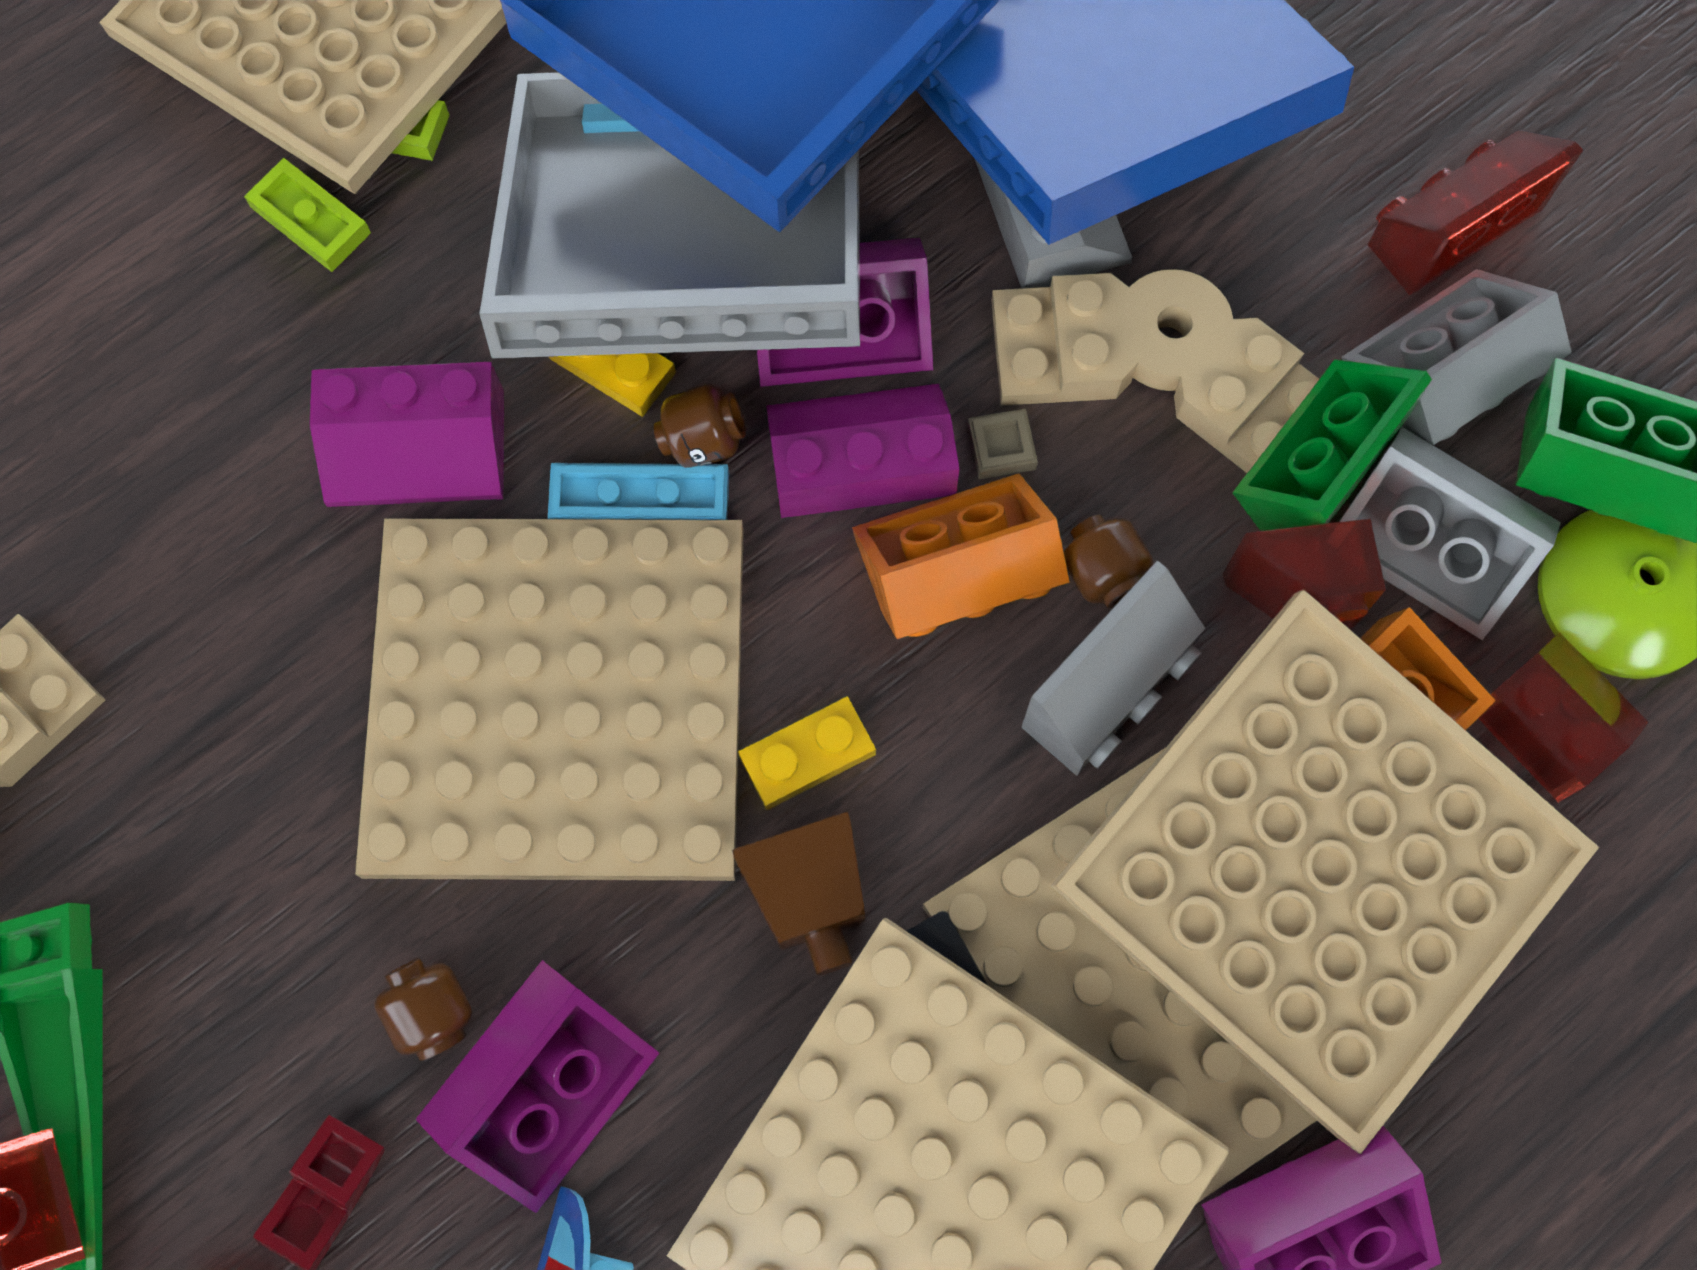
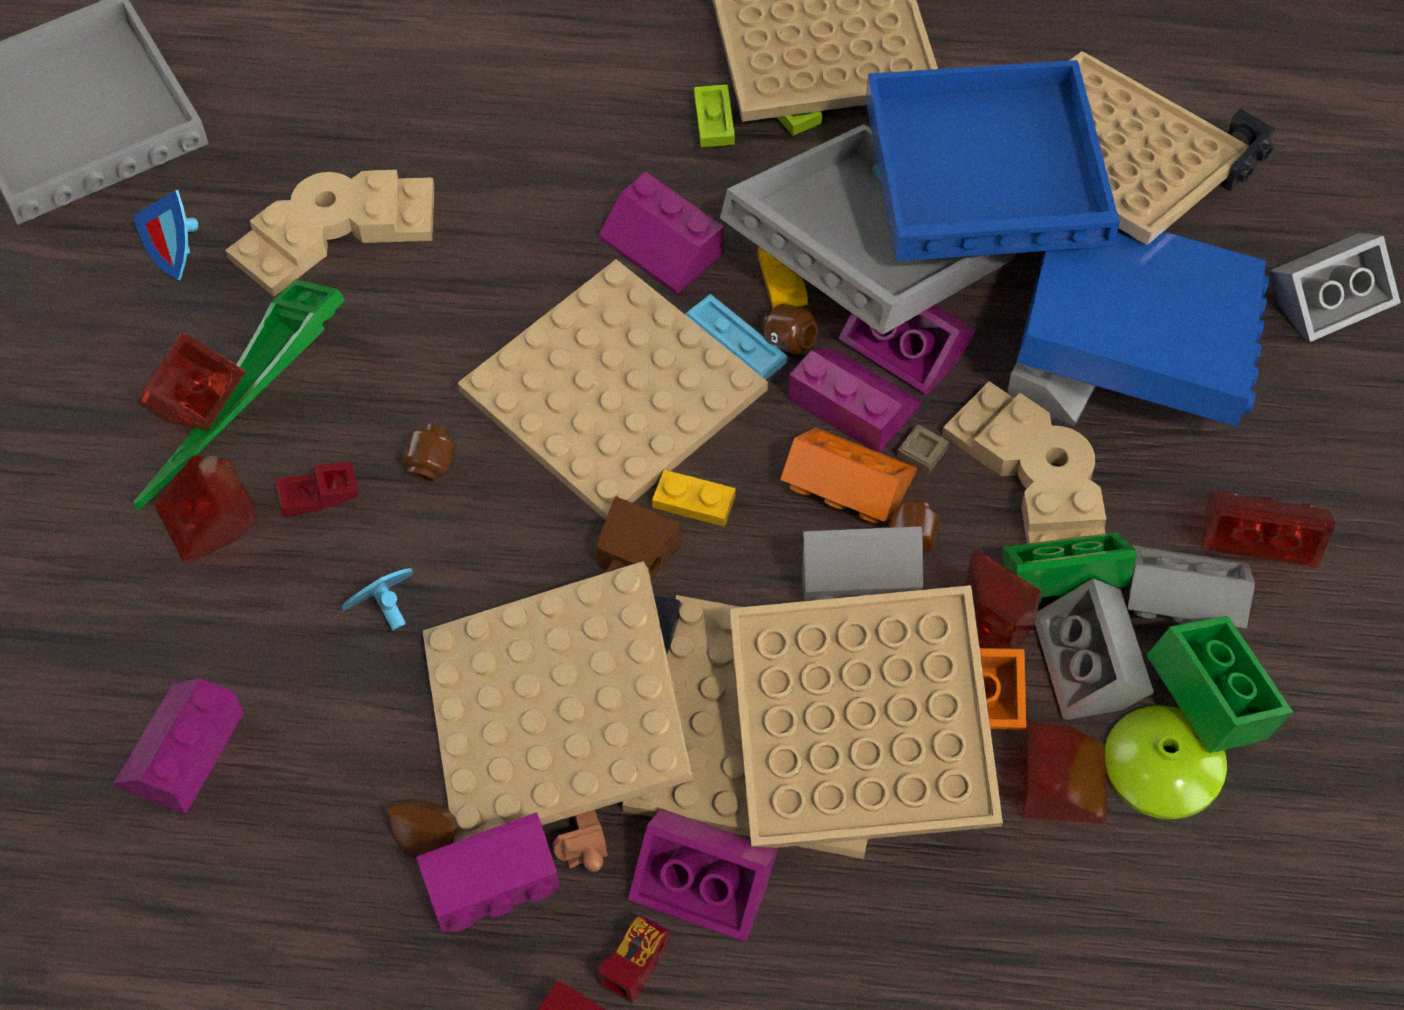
camera: 45 degrees right, 15 degrees down
magenta slope [415,960,659,1213] -> none

